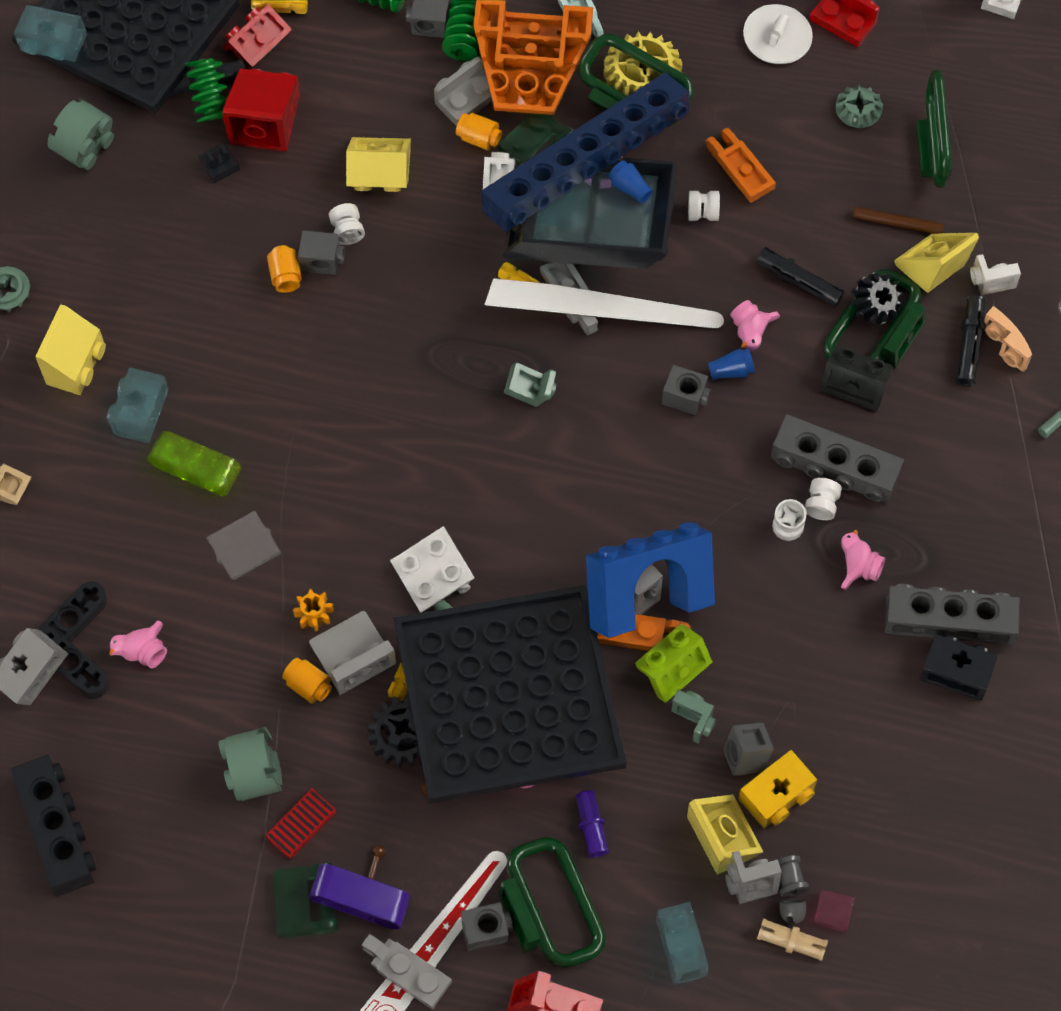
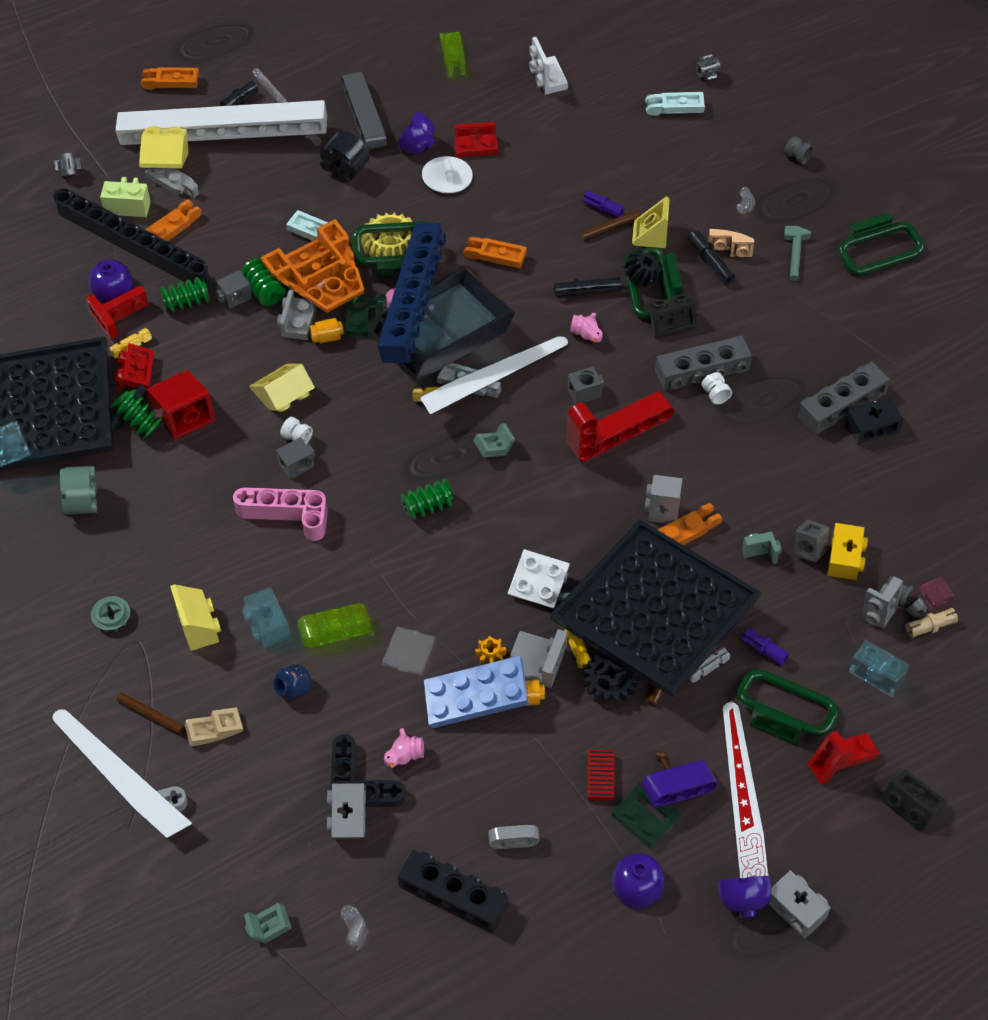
camera: 40 degrees left, 10 degrees down
black tile [198,142,240,183] -> none
sand green brick [219,727,283,801] -> none
light orange brick [267,245,302,293] -> none
light grey hinge [361,934,452,1010] -> none
dark grey brick [460,902,513,951] -> none
white bracket [483,152,515,189] -> none
blue arch [586,522,715,638] -> none
blue cone [608,161,653,204] -> none
lime bracket [635,624,713,703] -> none
light yellow slope [687,794,763,875] -> none
white wheel [688,191,720,221] -> none
blue cone [708,347,755,380] -> none
white wheel [772,499,807,541] -> none
sand green gear [835,84,883,128] -> none
bright pink animal [841,530,885,590] -> none
dark green bar [916,70,952,188] -> none
white bracket [970,254,1021,295] -> none
none -> bright pink beam [233,488,328,541]
none -> dark blue head [273,664,311,700]
none -> green piece [400,478,453,521]
none -> medium blue plate [424,656,529,728]
none -> light grey beam [488,825,540,849]
none -> red beam [566,392,675,462]
none -> dark purple axle [583,191,625,218]
none -> dark purple cylinder [611,853,665,909]
none -> light grey axle [689,647,730,683]

